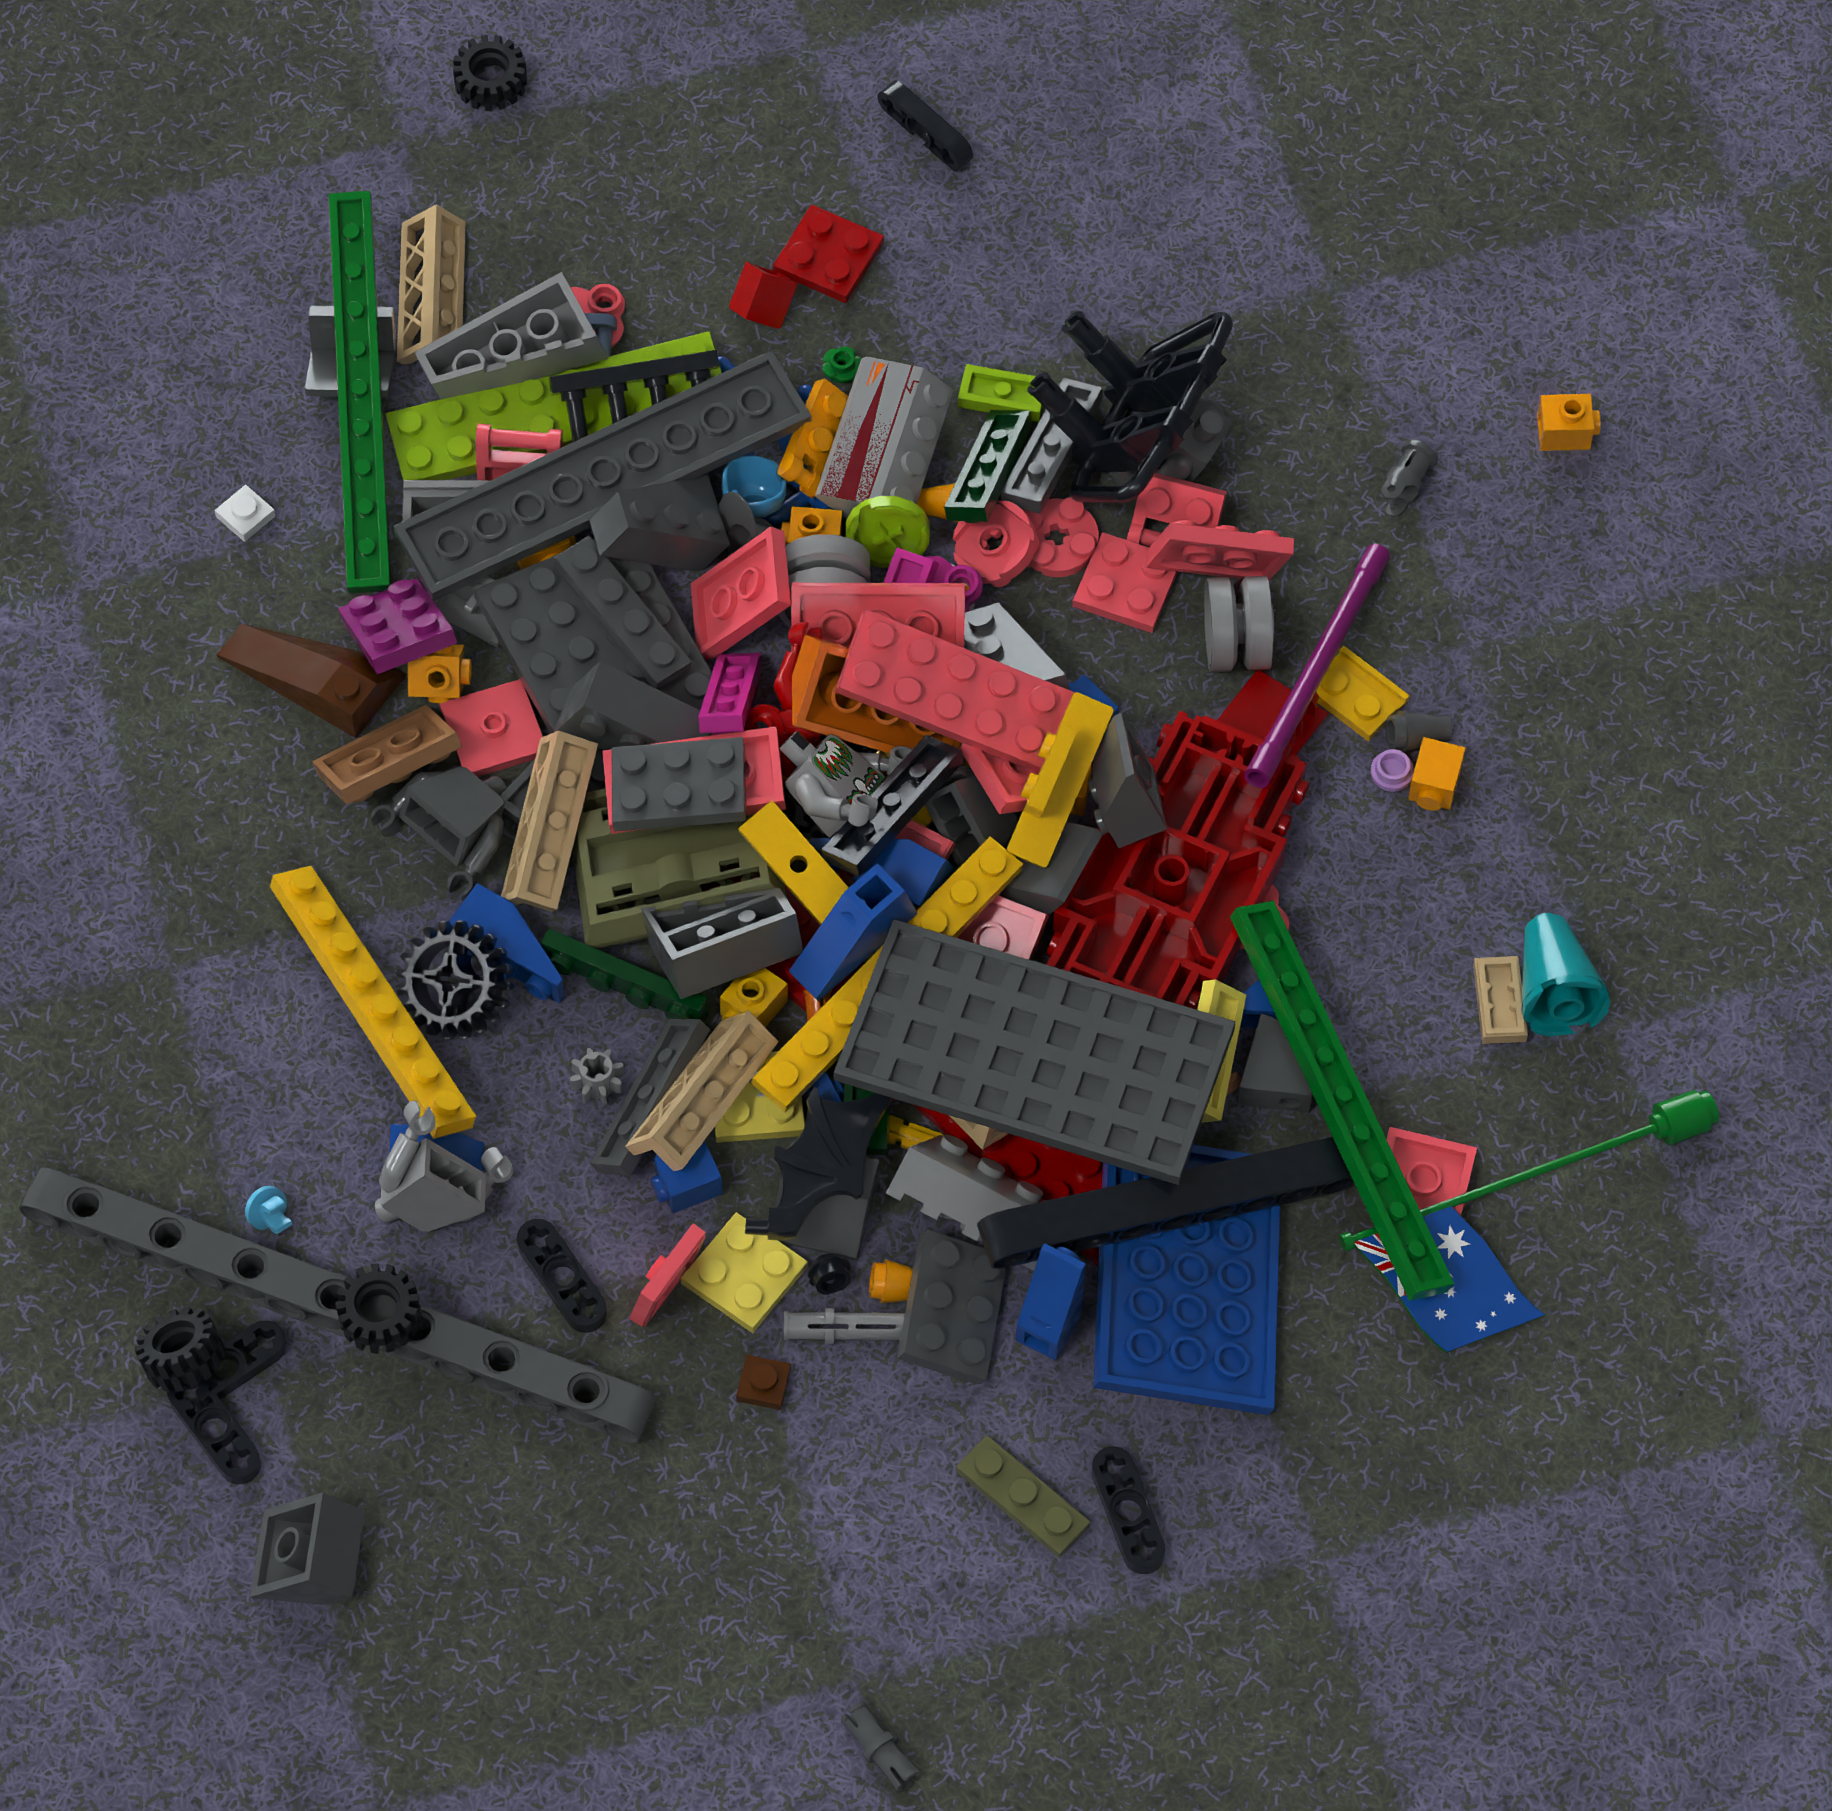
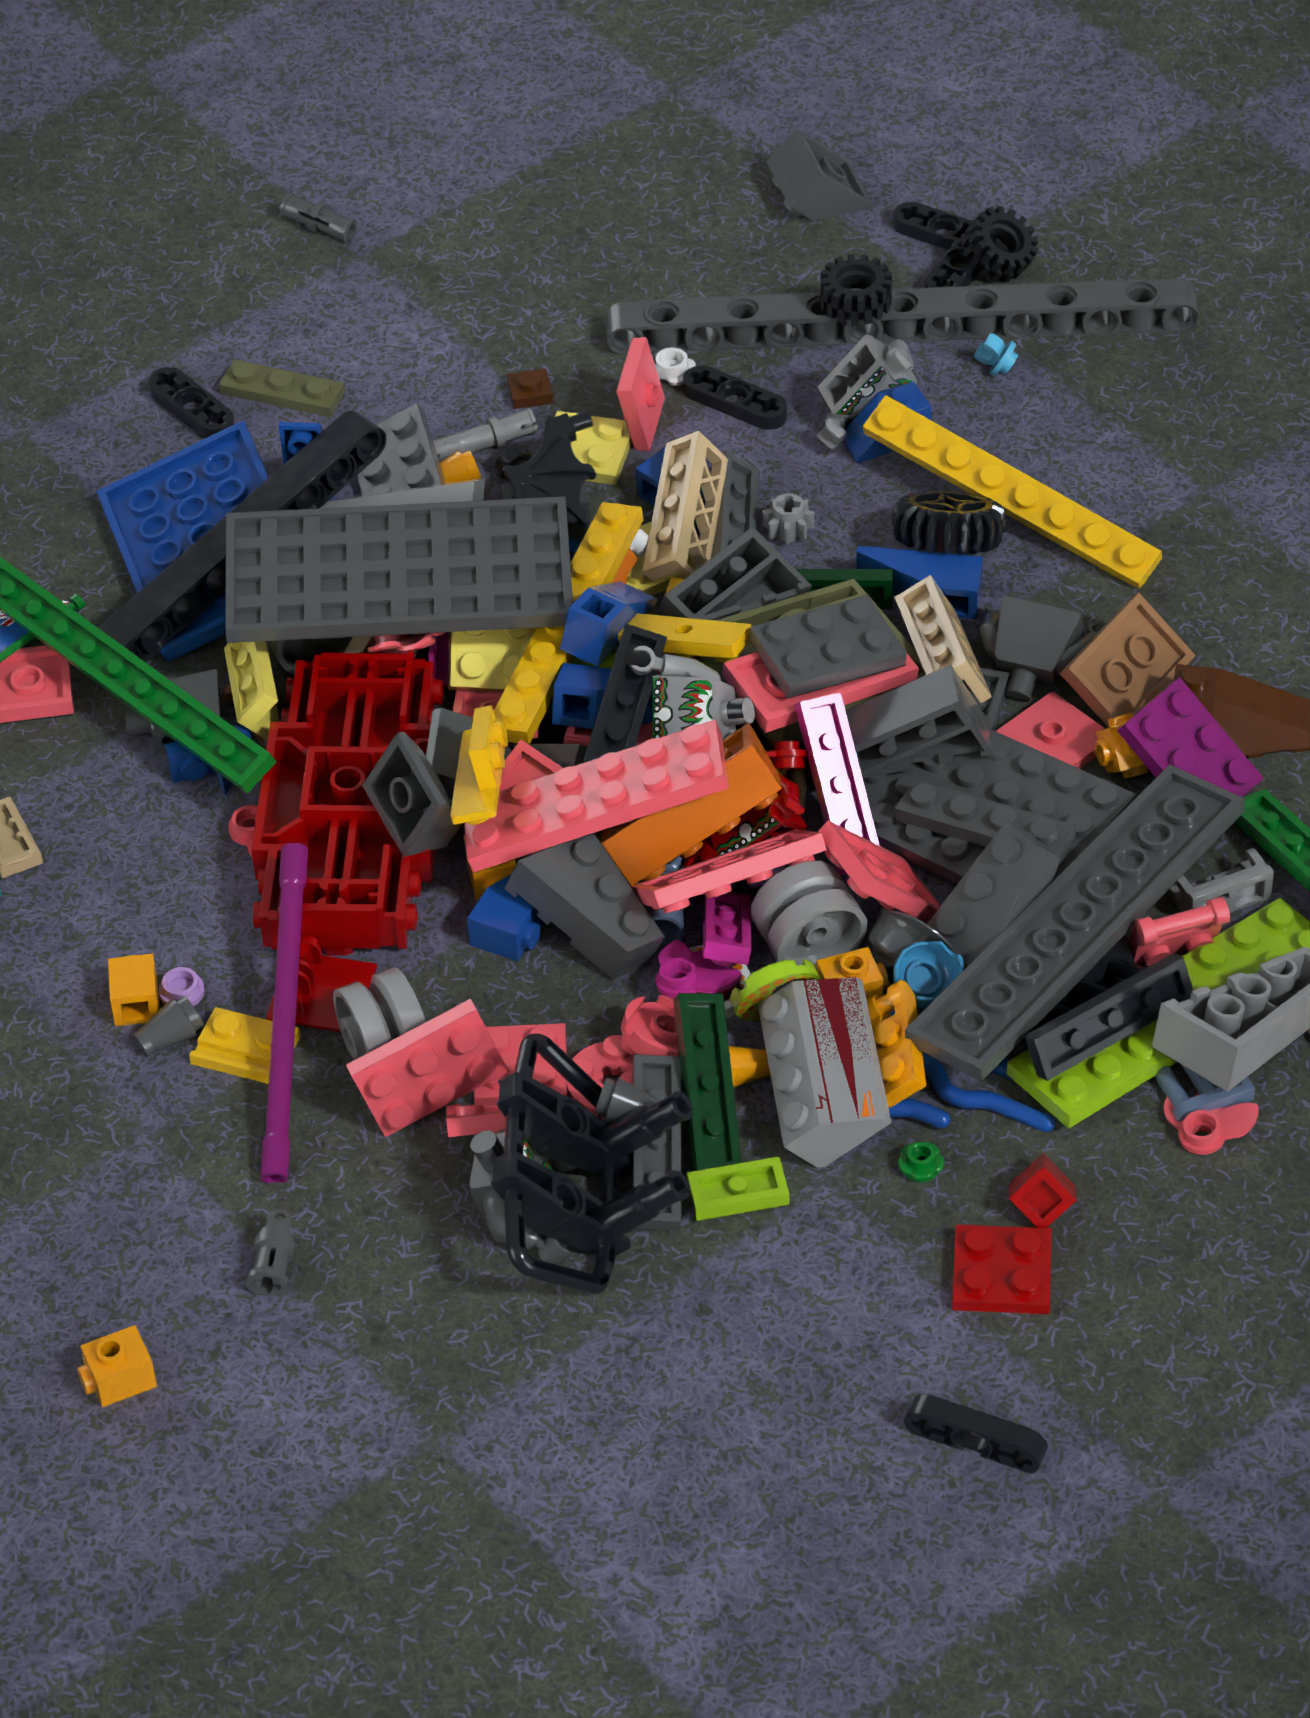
camera: 160 degrees right, 15 degrees down
none -> dark grey cone [594,1077,661,1123]
none -> white plate [655,348,695,386]

